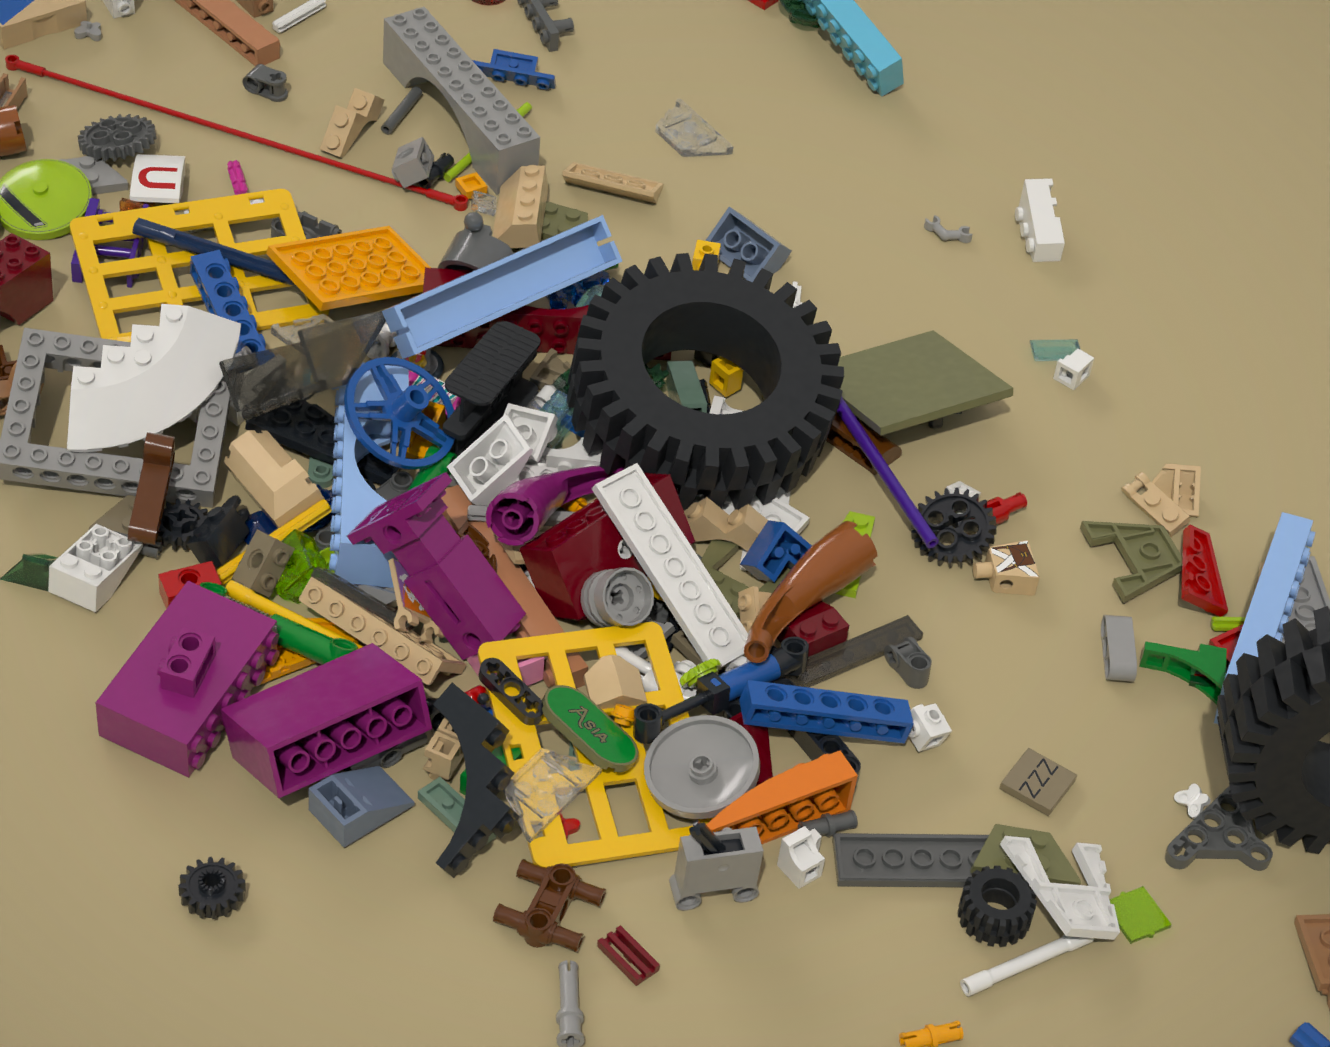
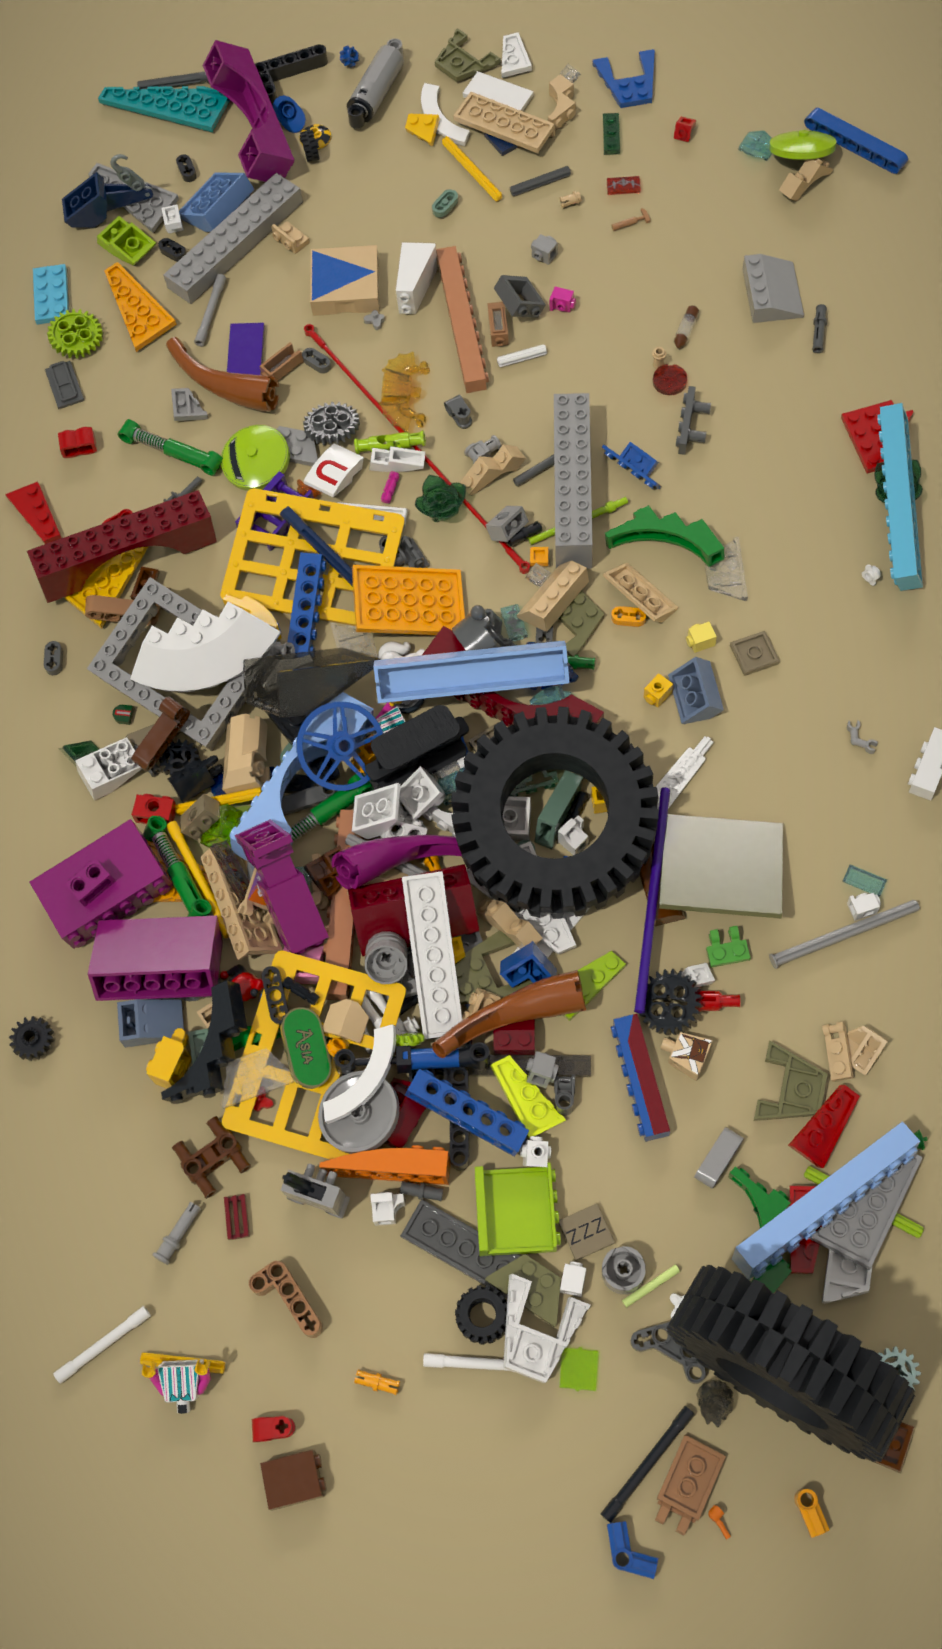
camera: 45 degrees right, 20 degrees up
none -> dark green tile [112,704,134,725]
none -> yellow hinge [146,1028,192,1089]
none -> medium nougat beam [249,1261,323,1338]
none -> black axle [282,977,320,1005]
none -> dark grey beam [302,348,331,373]
none -> white tile [323,1024,396,1124]
none -> lime piece [354,430,426,454]
none -> white slope [369,446,425,472]
none -> clear yellow torso [379,351,430,432]
none -> clear green brick [415,474,466,522]
none -> light grey connector [464,435,502,464]
none -> lime panel [475,1163,561,1256]
none -> neon yellow wing [491,1055,566,1140]
none -> light grey brick [526,1051,558,1088]
none -> white brick [560,1262,586,1297]
none -> black piece [600,1406,695,1523]
none -> light grey brick [602,1246,646,1295]
none -> green arch [605,505,725,567]
none -> brick [610,1014,670,1142]
none -> light orange beam [611,606,646,627]
none -> yellowish green bar [622,1265,680,1308]
none -> light yellow brick [686,622,717,653]
none -> clear smoke hair [696,1379,734,1428]
none -> bright green plate [706,926,750,968]
none -> dark tan tile [730,631,779,676]
none -> light grey axle [769,900,920,969]
none -> white plate [862,564,881,586]

